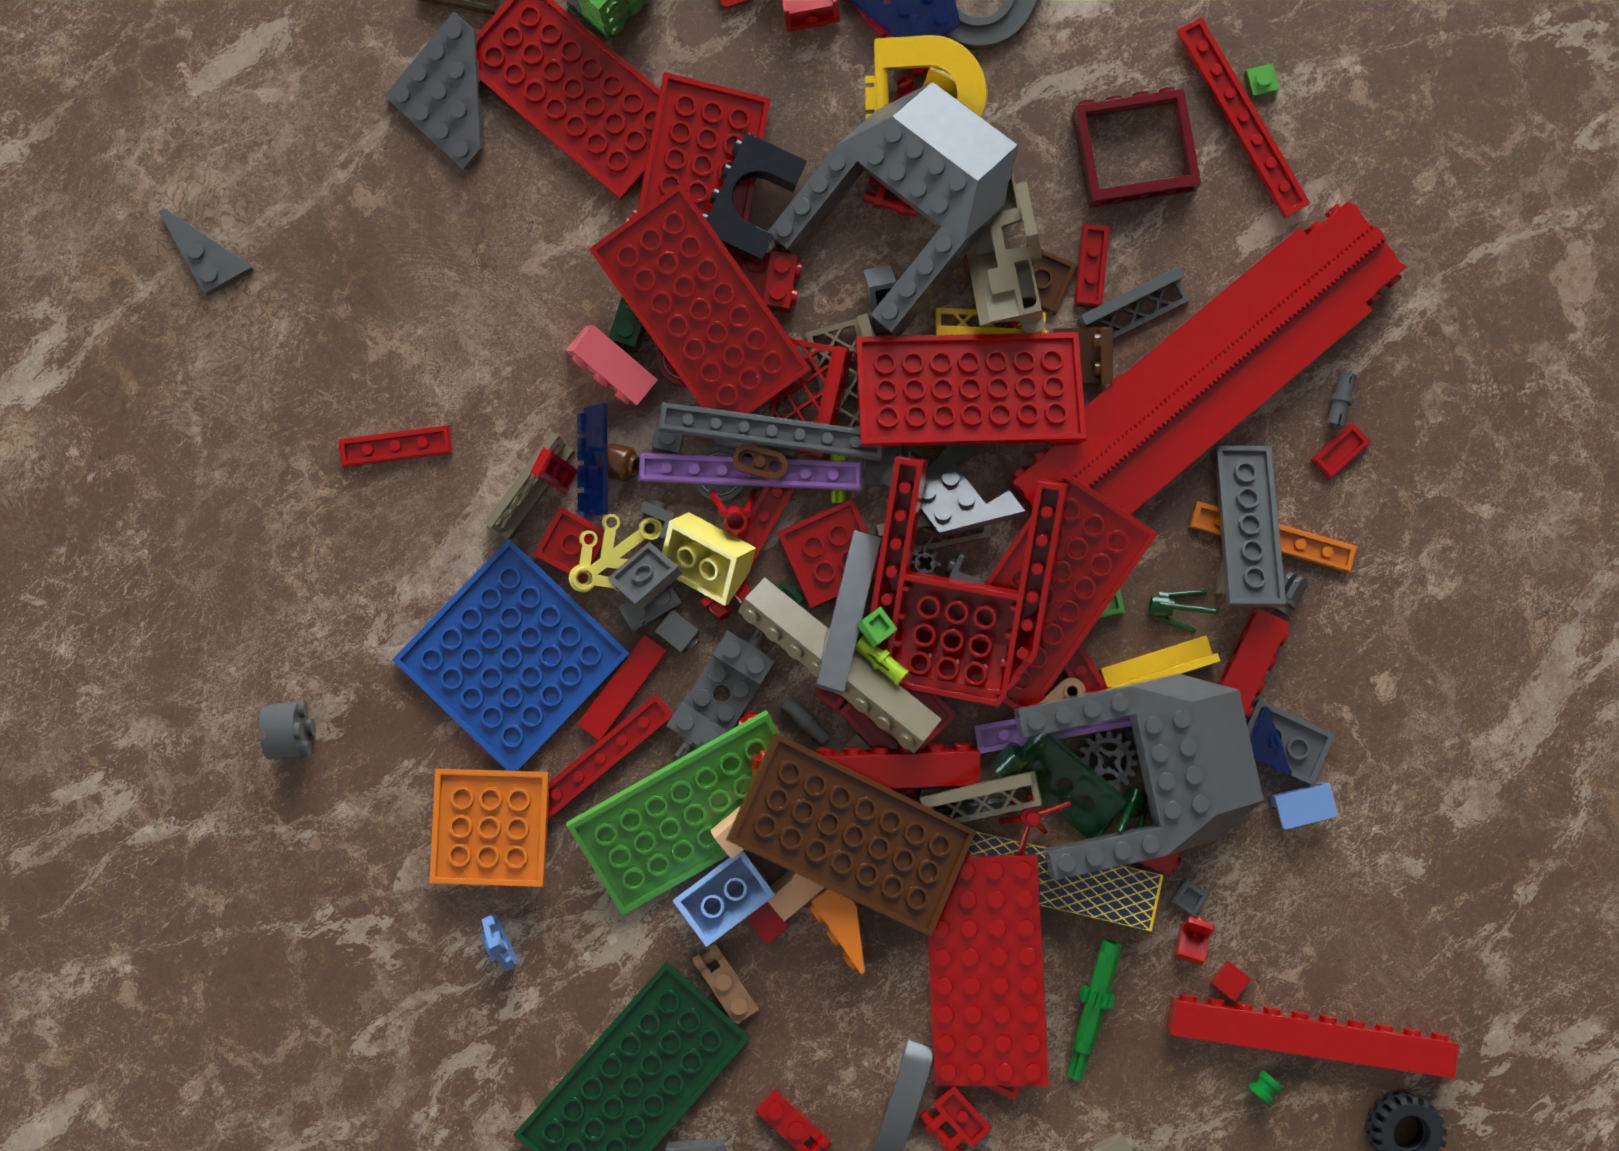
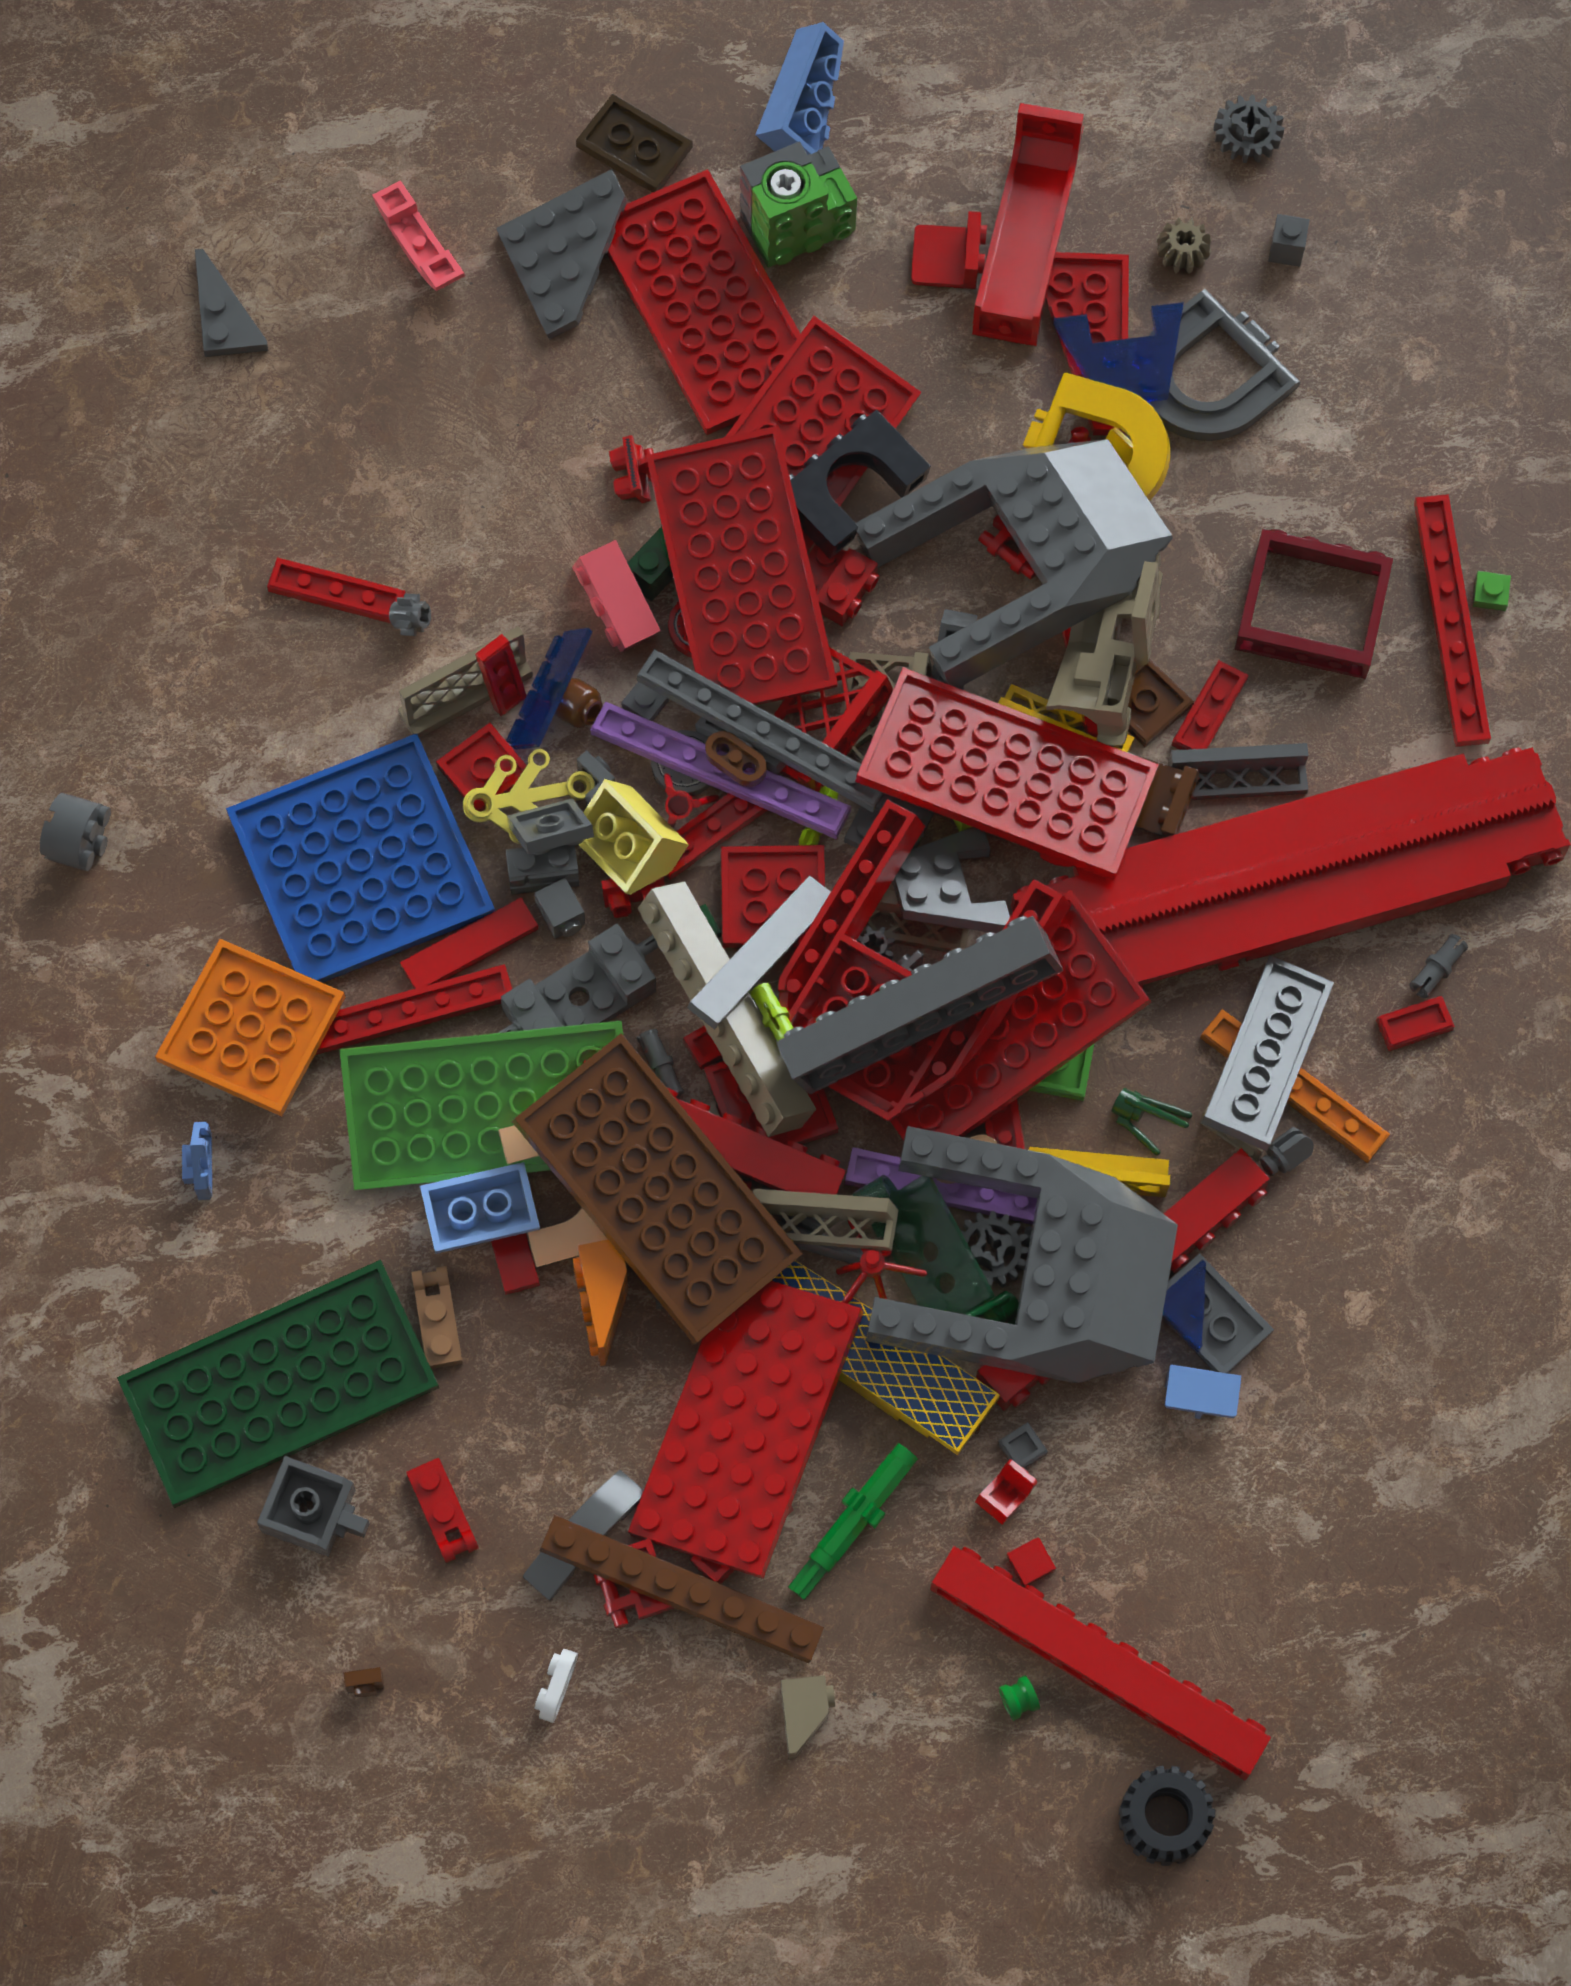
camera: 25 degrees right, 15 degrees down
bright green plate [856,606,897,647] -> none
none -> coral slope [372,180,465,291]
none -> dark grey gear [389,593,431,636]
none -> reddish brown plate [539,1515,824,1664]
none -> red hips [609,435,654,503]
none -> dark grey brick [776,916,1064,1095]

